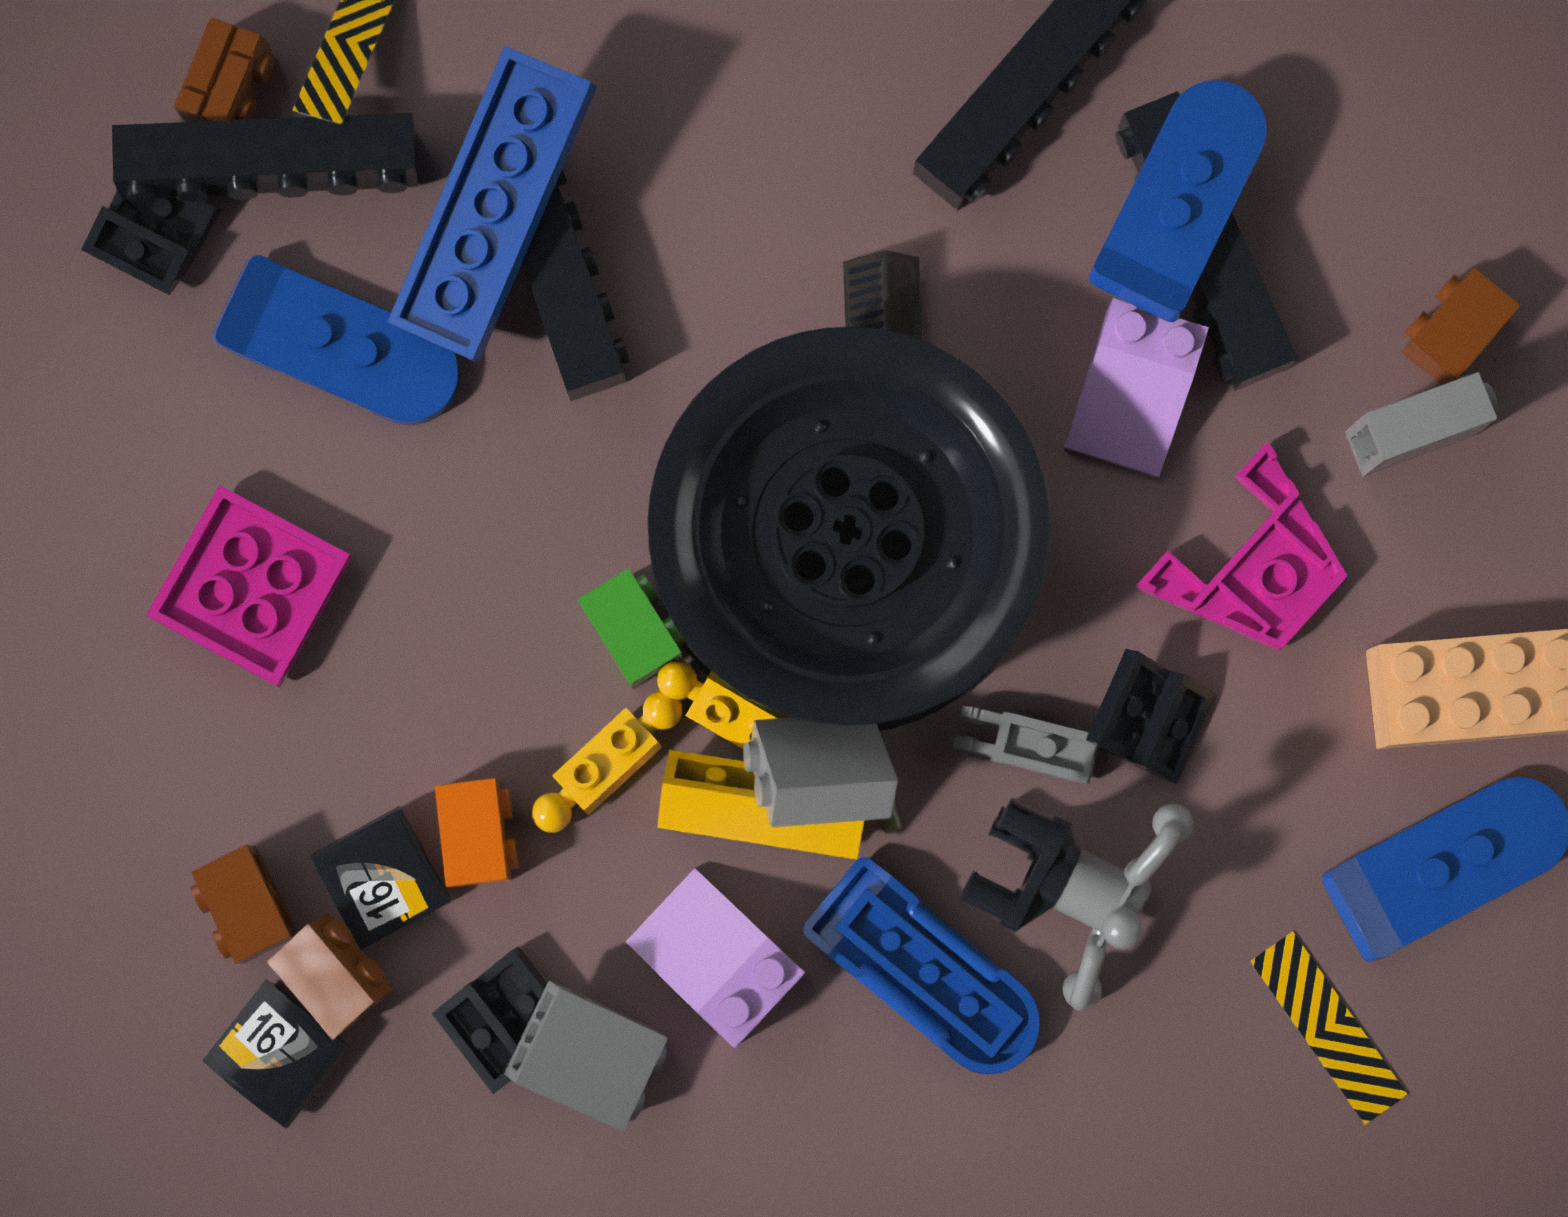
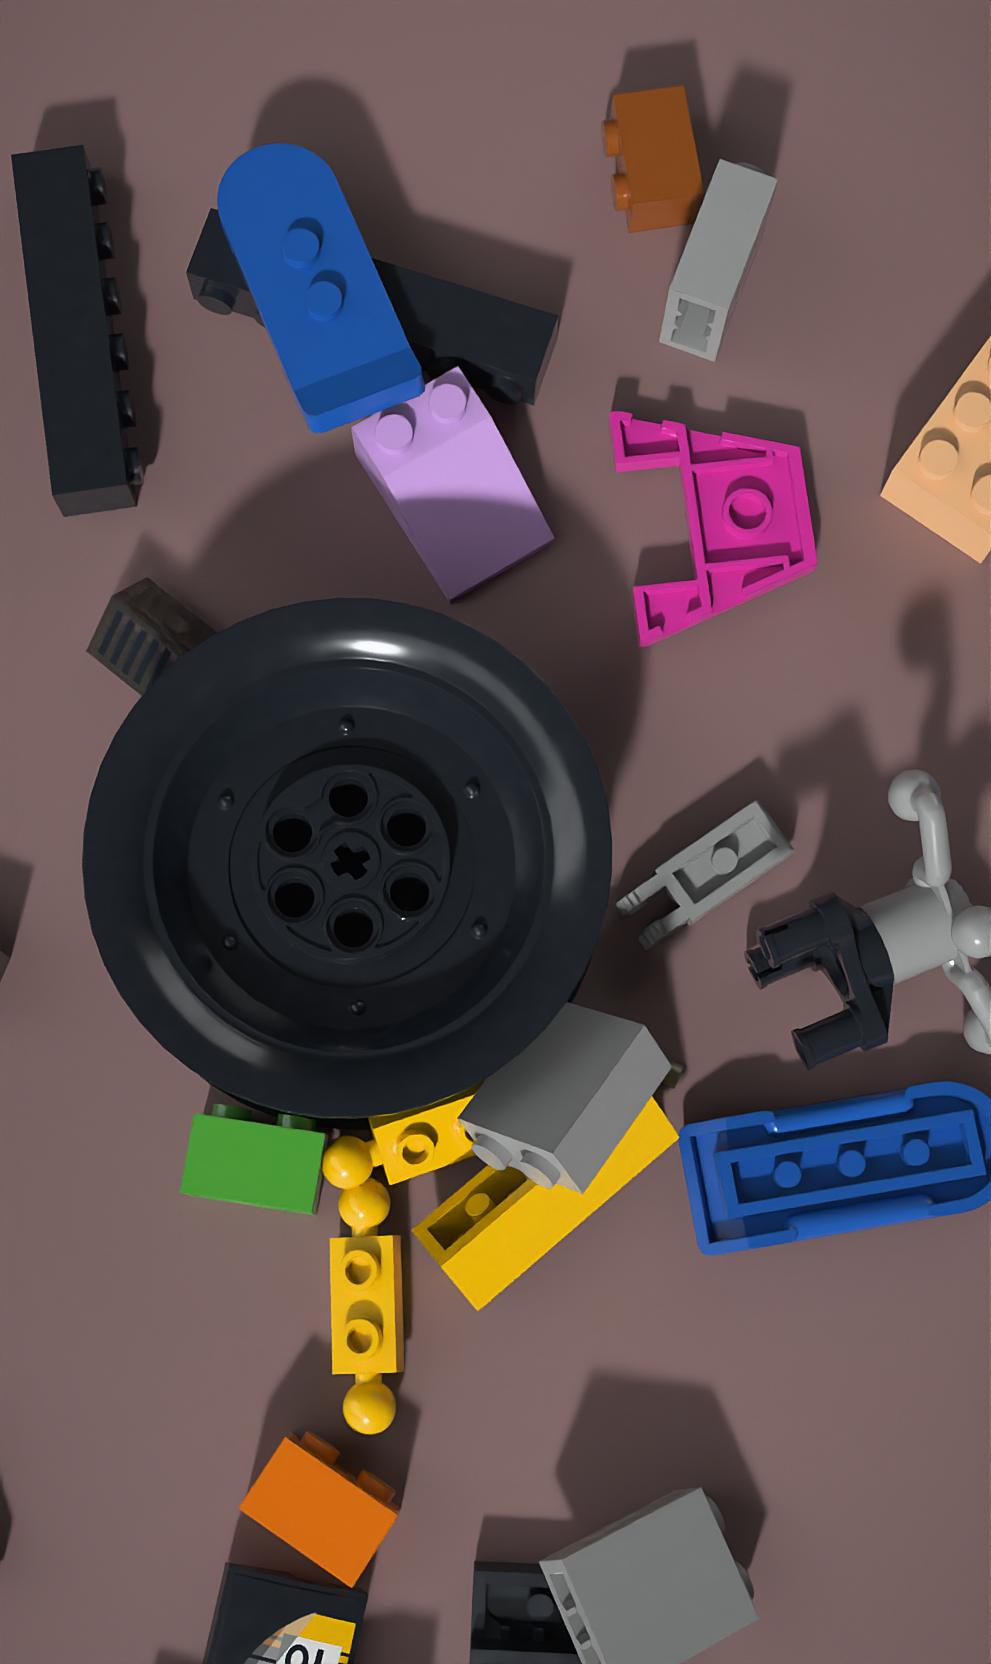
camera: 50 degrees left, 5 degrees down
lavender slope [626,868,805,1048] -> none
black slope [1086,649,1216,784] -> none

